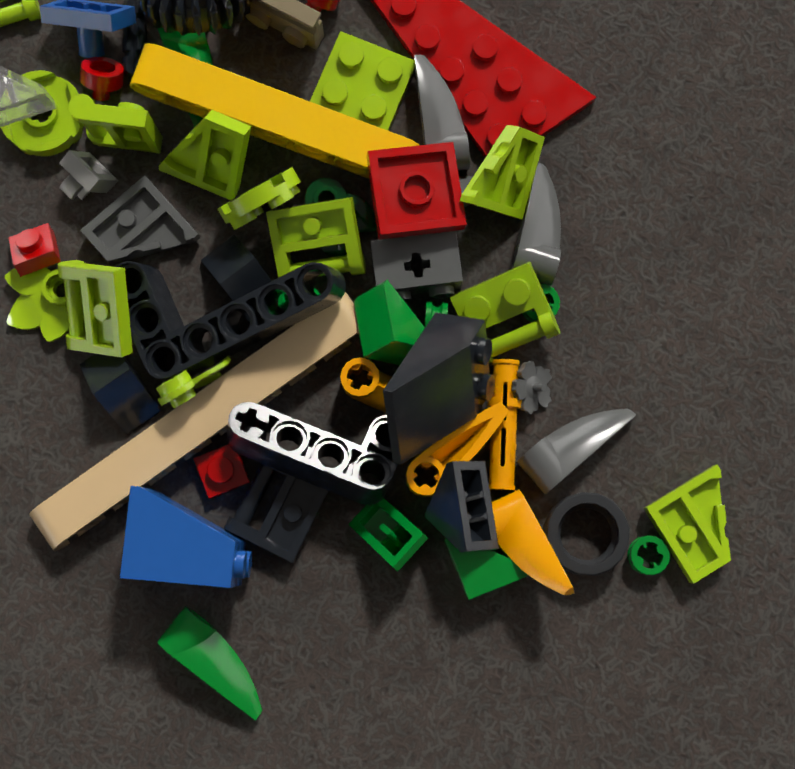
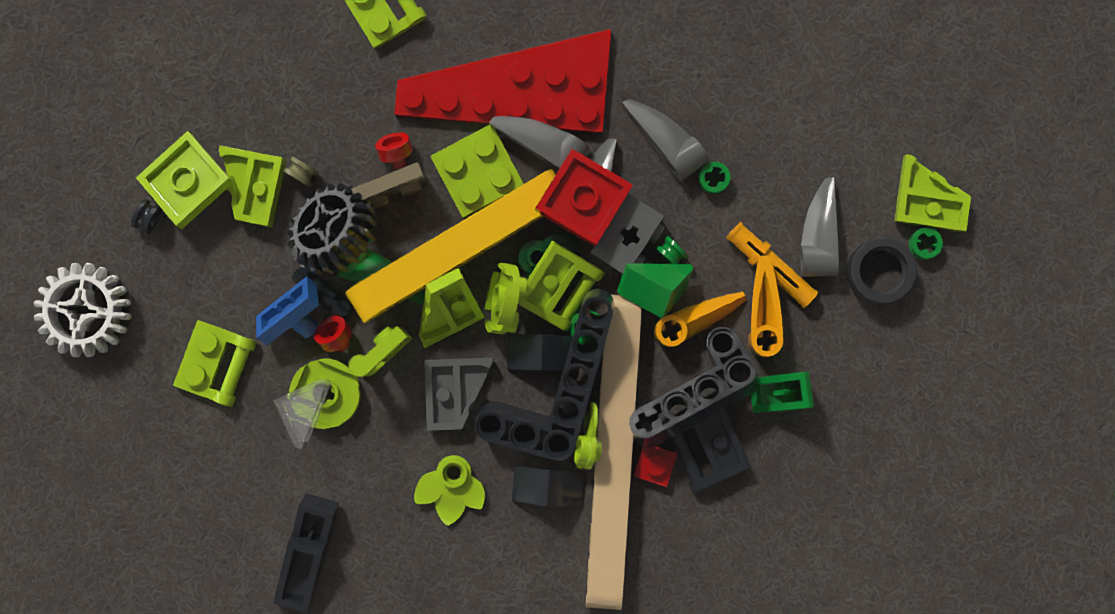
camera: 50 degrees left, 5 degrees up
red plate [8,223,61,277] -> none
lime plate [57,260,133,358] -> none
light grey tile [59,150,118,200] -> none
blue slope [120,486,252,588] -> none
green piece [157,606,262,721] -> none
black slope [383,313,495,465] -> none
black slope [424,461,499,553] -> none
green slope [444,537,528,600] -> none
lime plate [450,261,560,364] -> none
lime wing [460,125,545,220] -> none
light orange piece [492,489,574,595] -> none
dark grey plant [512,361,552,414] -> none

